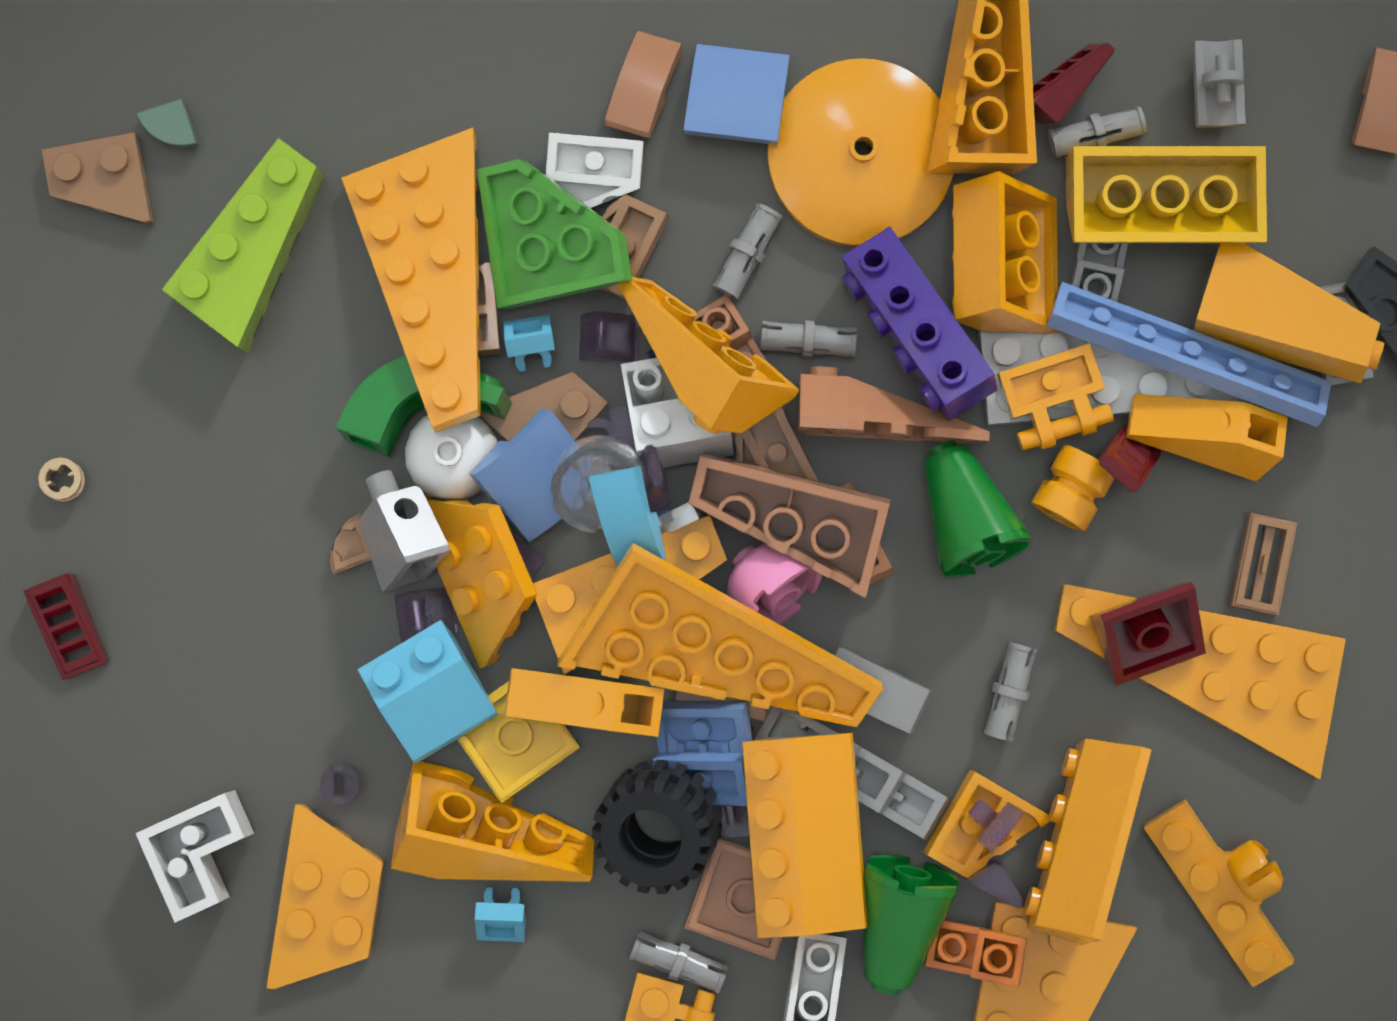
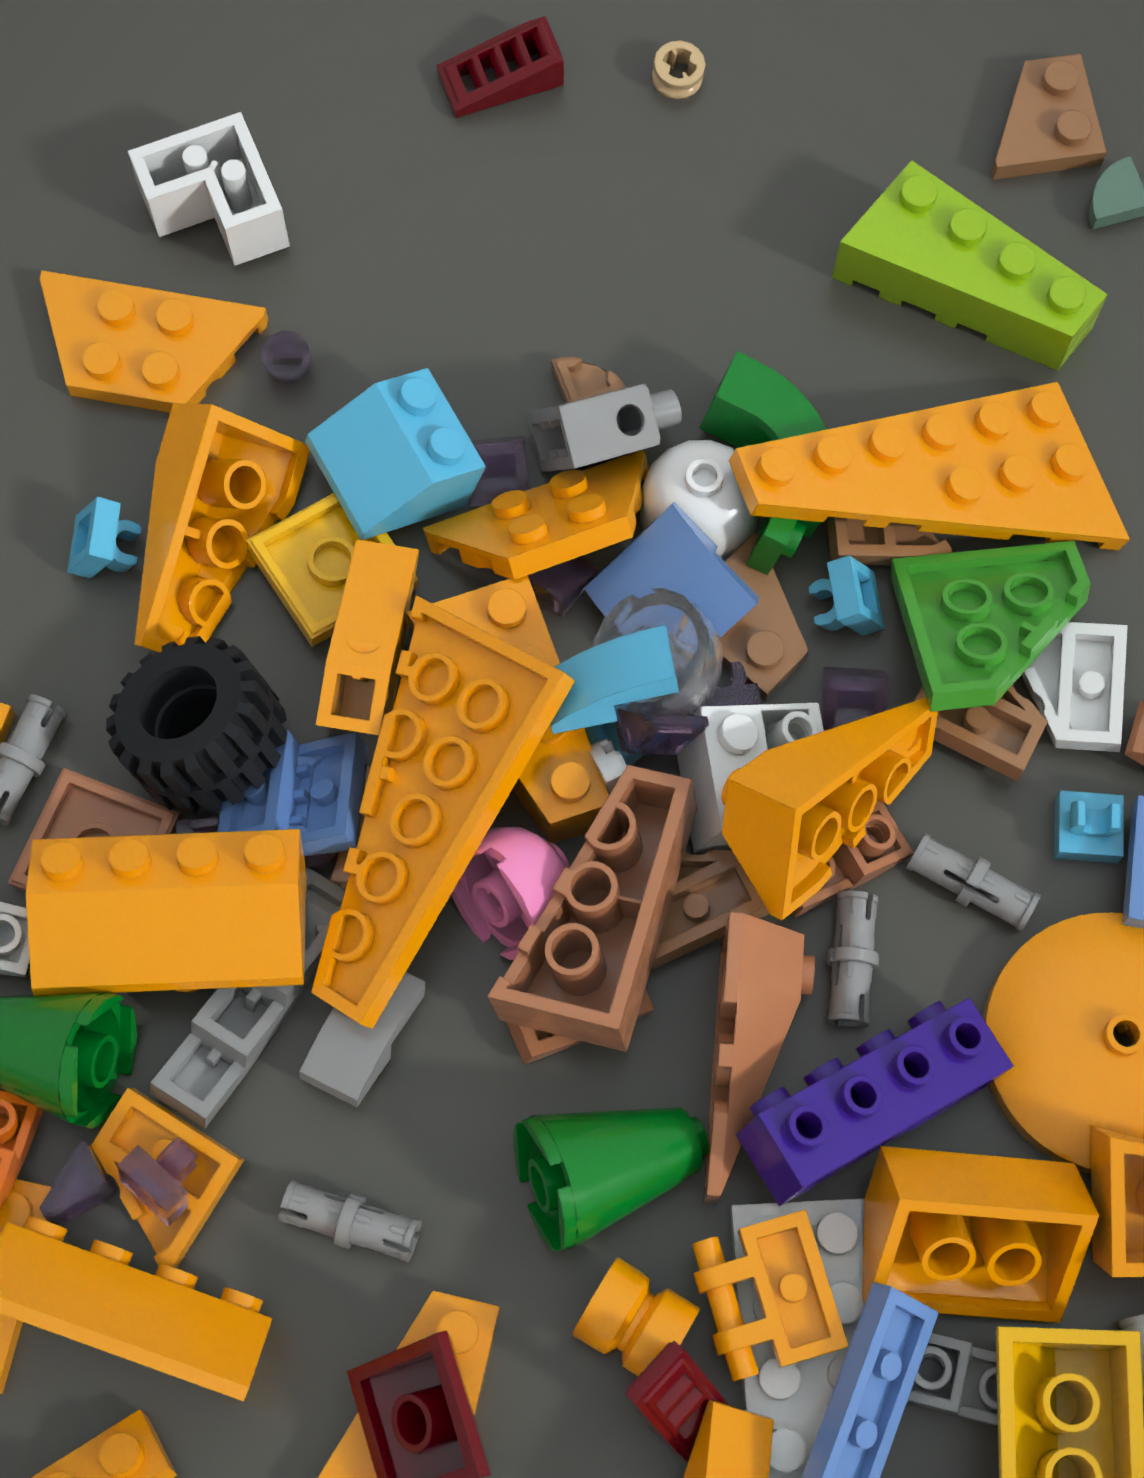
camera: 90 degrees right, 15 degrees down
none -> medium azure tile [1054,790,1124,864]

